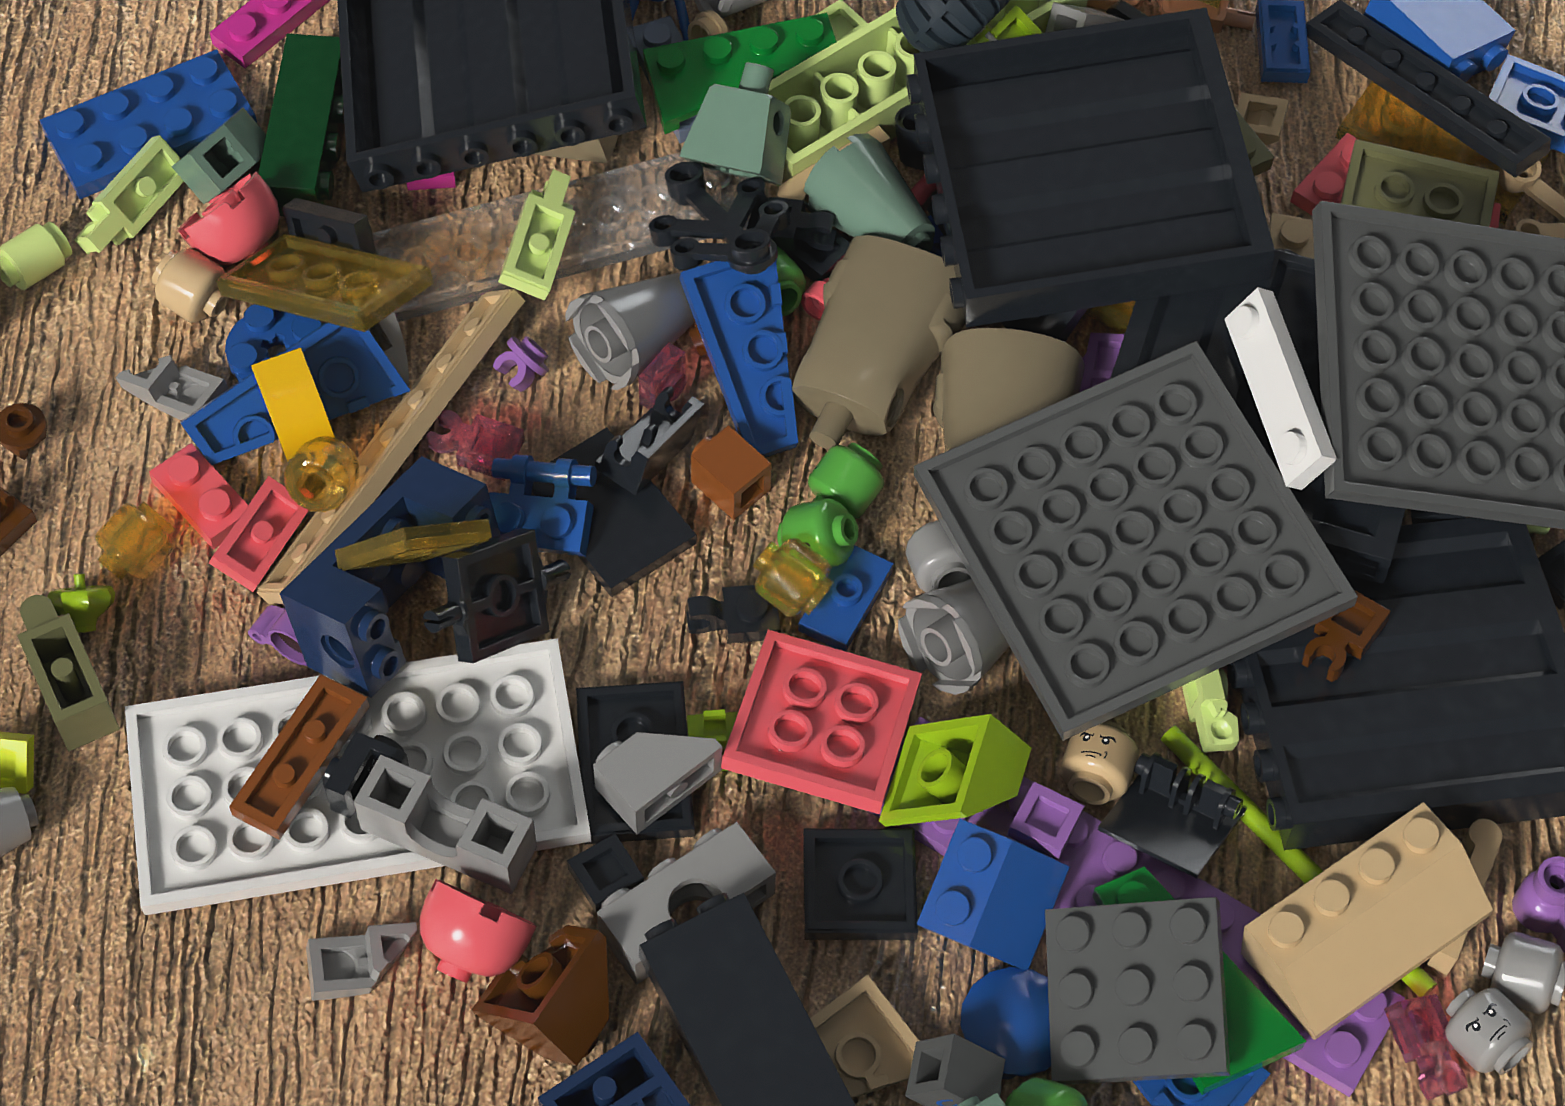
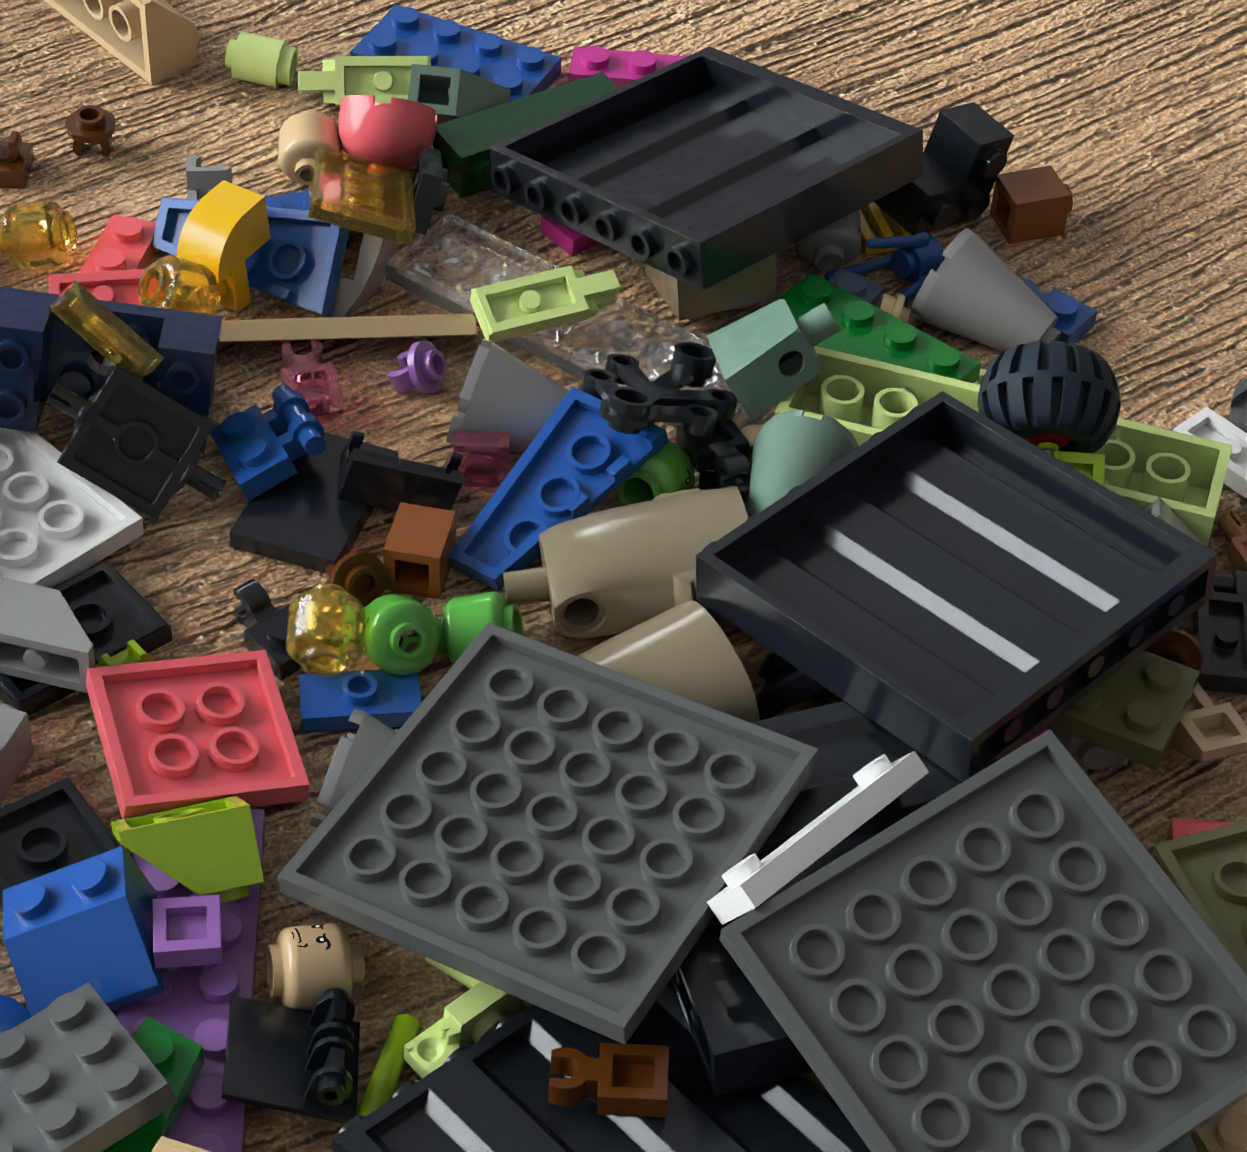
camera: 55 degrees right, 15 degrees down
none -> reddish brown plate [325,550,387,608]

